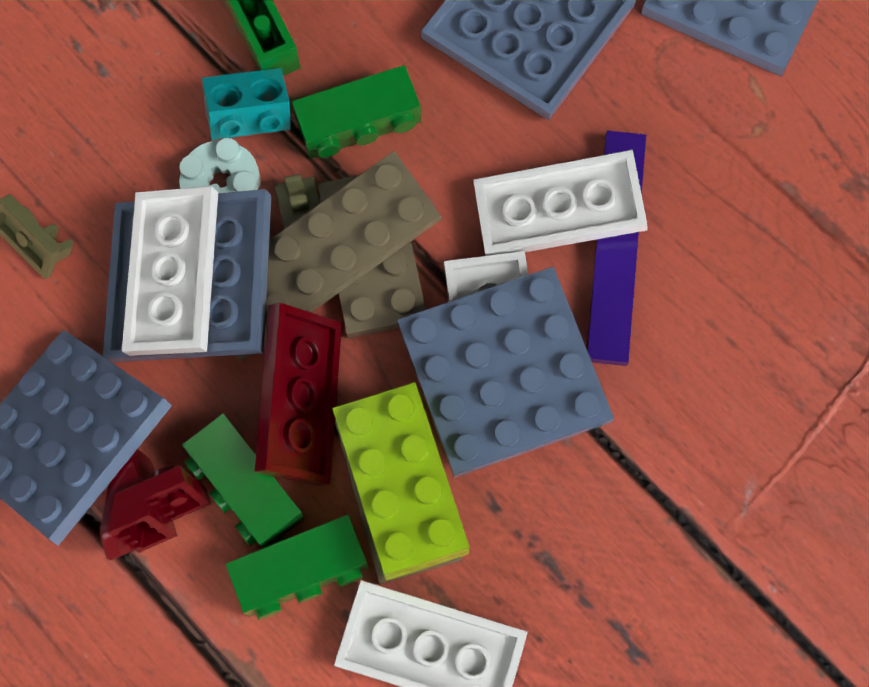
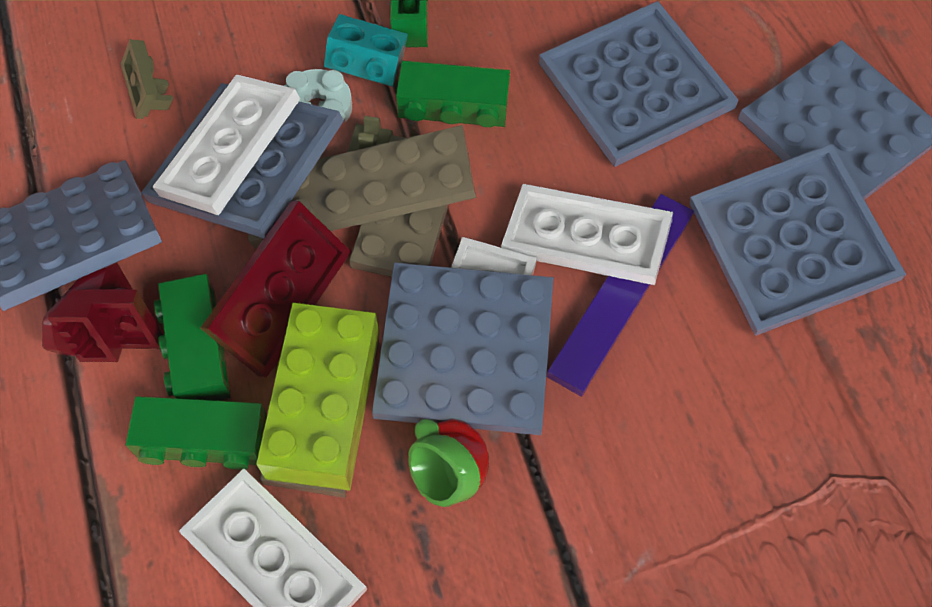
camera: 25 degrees right, 10 degrees down
none -> bright green piece [408,419,489,507]
none -> sand blue plate [689,144,906,336]

